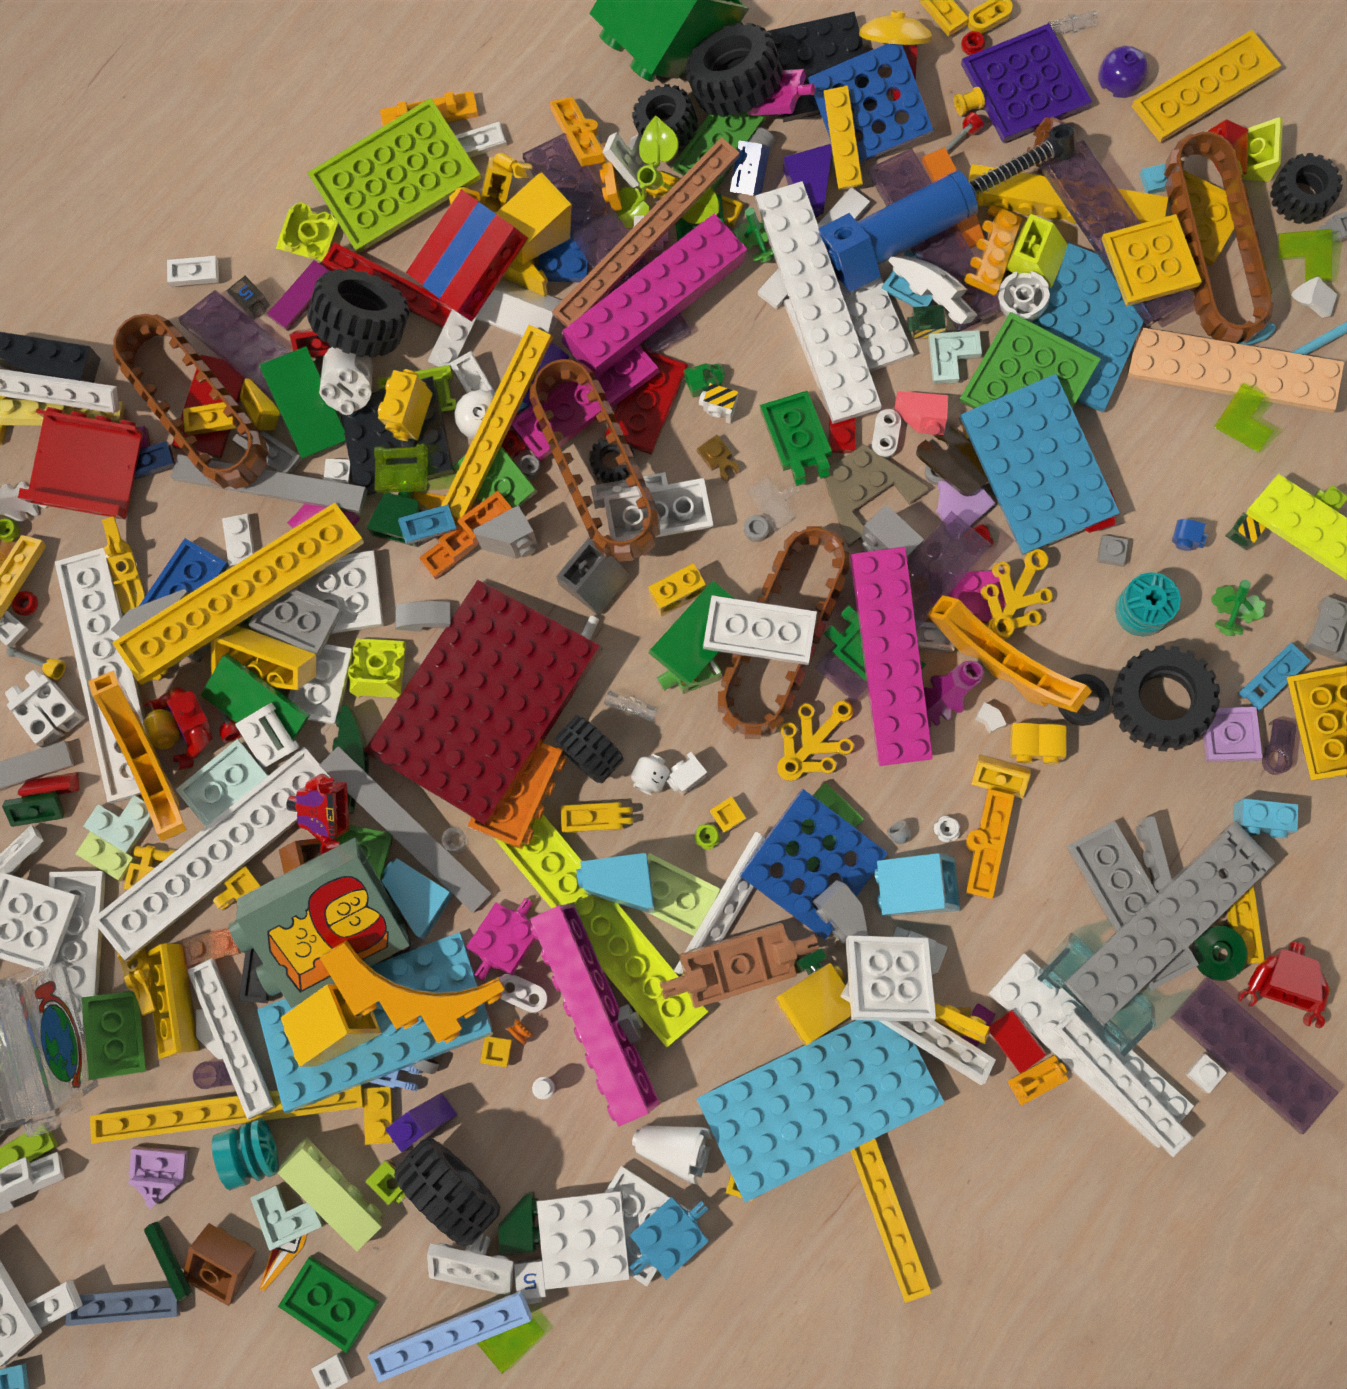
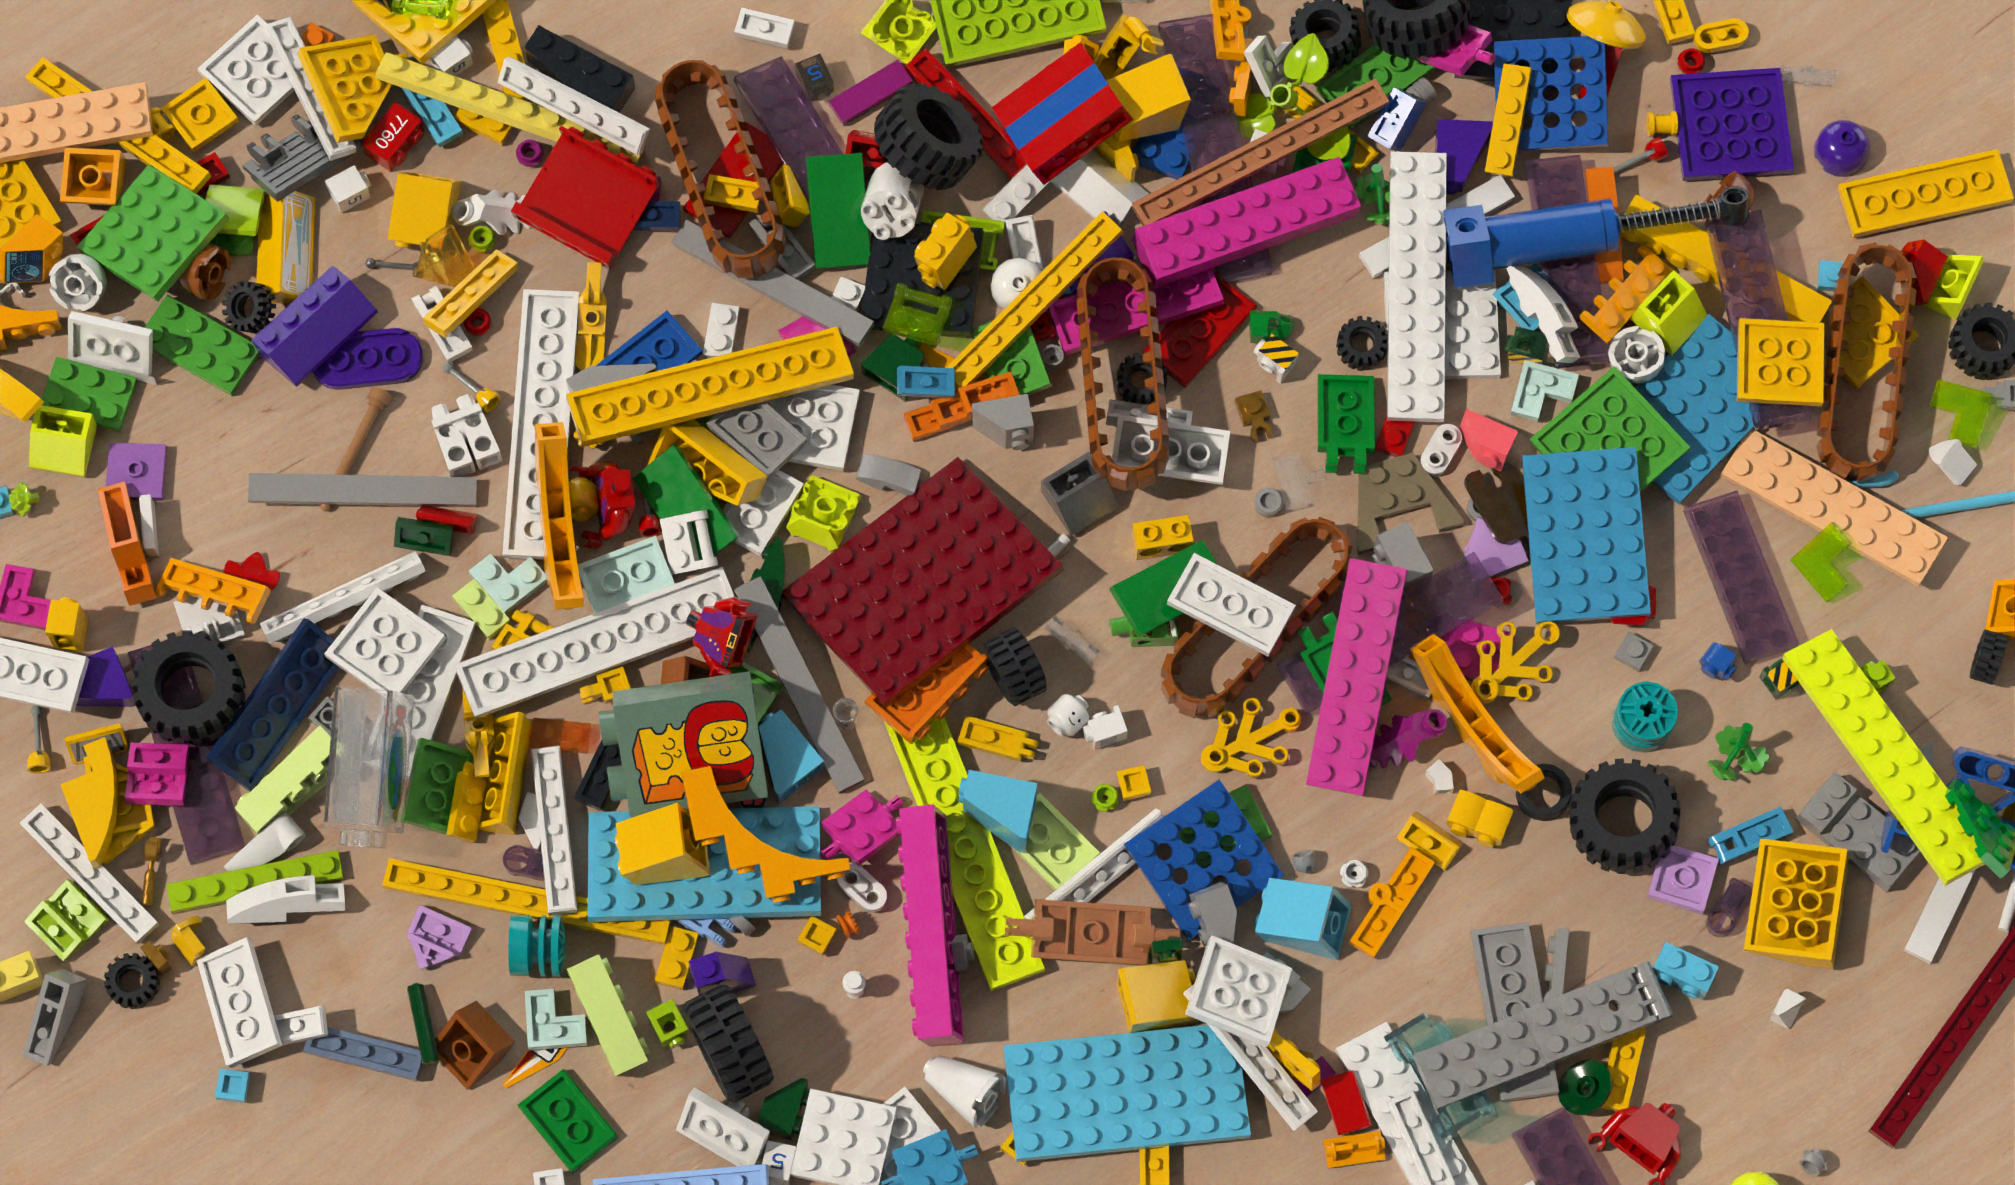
camera: 10 degrees right, 5 degrees down
none -> yellow hinge [446,761,486,843]
none -> magenta plate [516,140,544,167]
none -> black tyre [1336,316,1388,371]
none -> clear purple plate [1683,490,1799,664]

